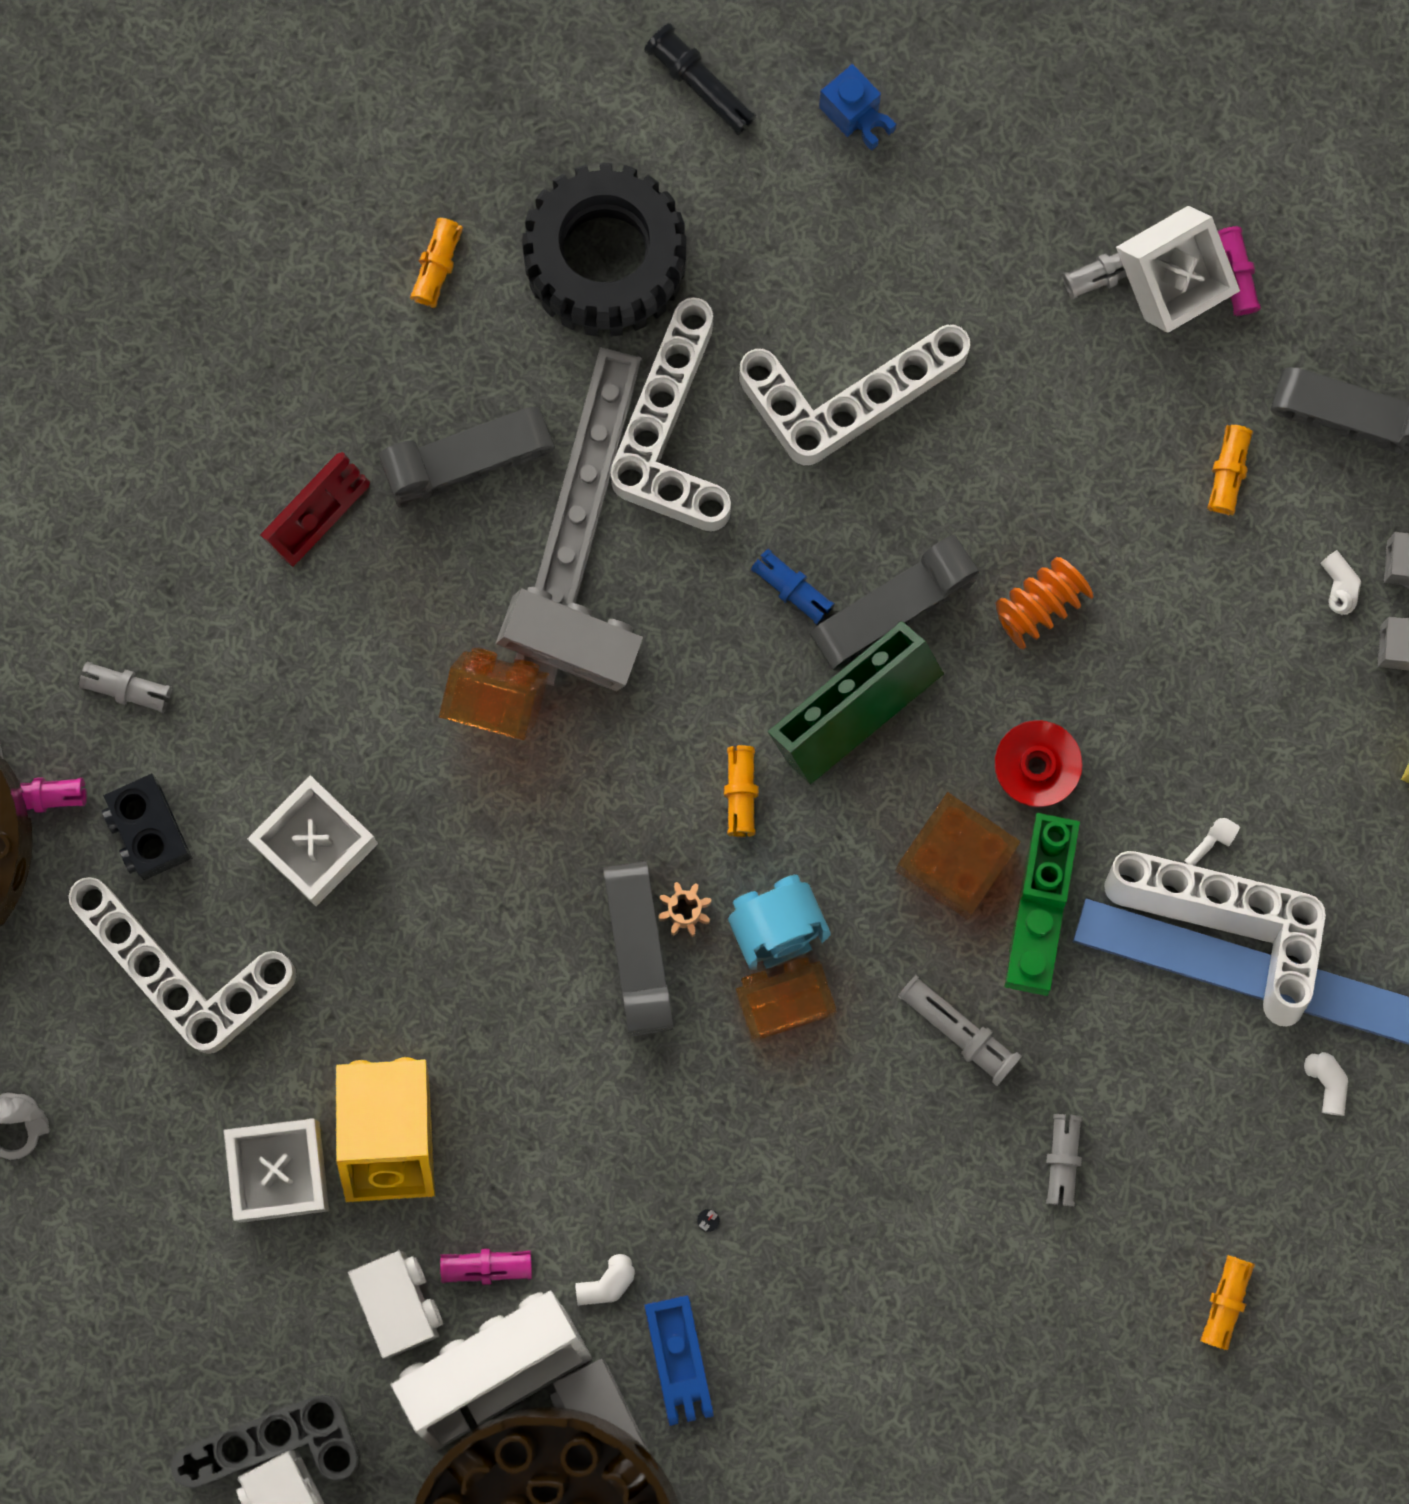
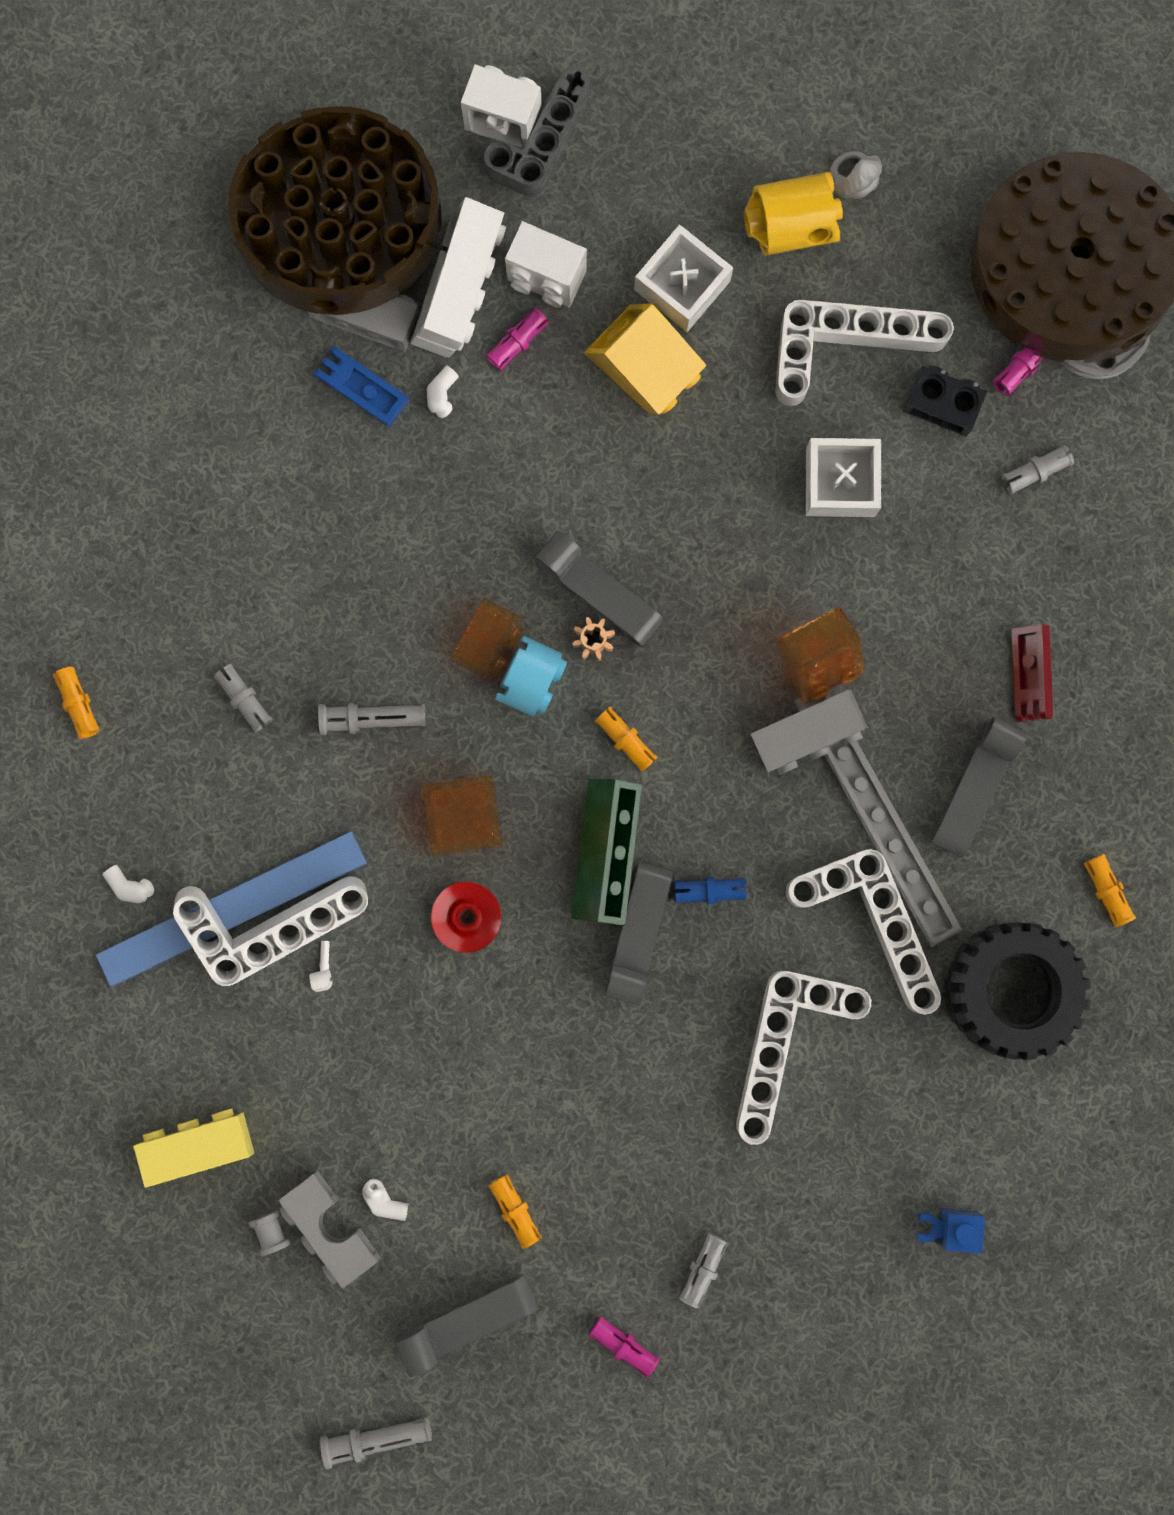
camera: 140 degrees right, 5 degrees up
black pin [644,23,756,135] -> none
black piece [697,1209,720,1232] -> none
orange piece [996,557,1094,650] -> none
green slope [1004,813,1080,996] -> none
white brick [1116,206,1240,333] -> none
none -> yellow cylinder [744,172,843,256]

